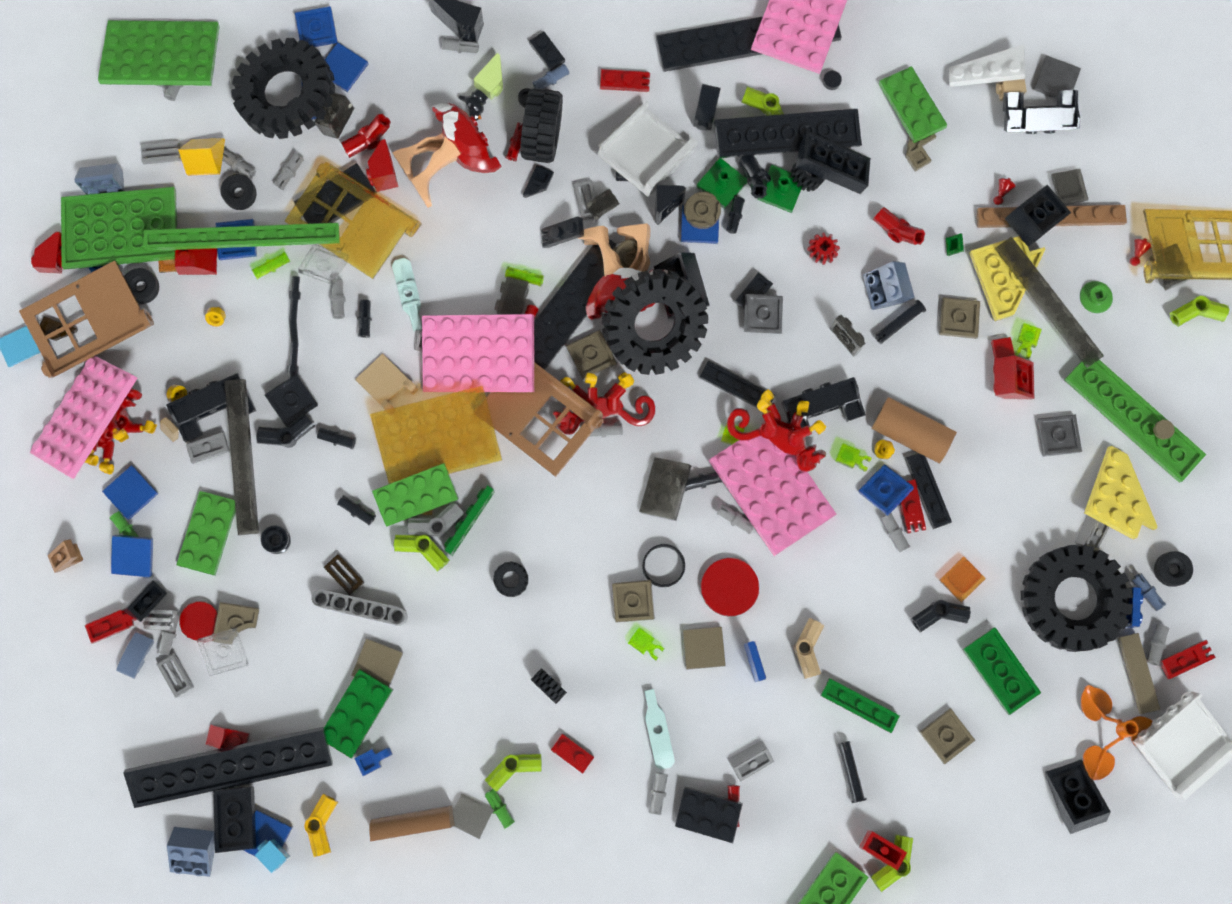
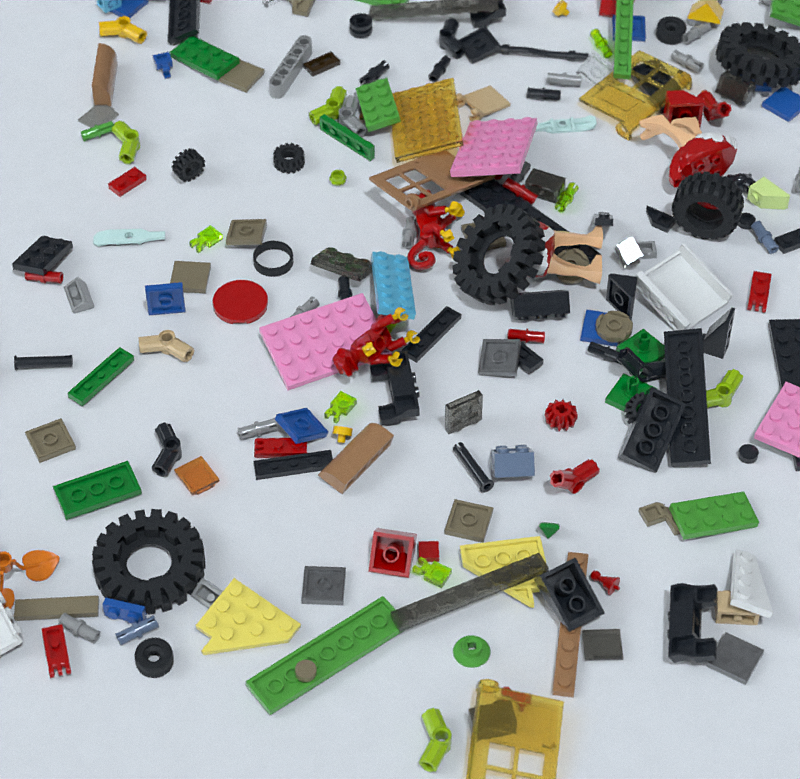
camera: 105 degrees right, 30 degrees down
light grey pin [649,772,668,815] -> none
none -> lime plate [329,170,347,186]
none -> medium azure plate [371,251,416,320]
none -> red axle [507,328,545,344]

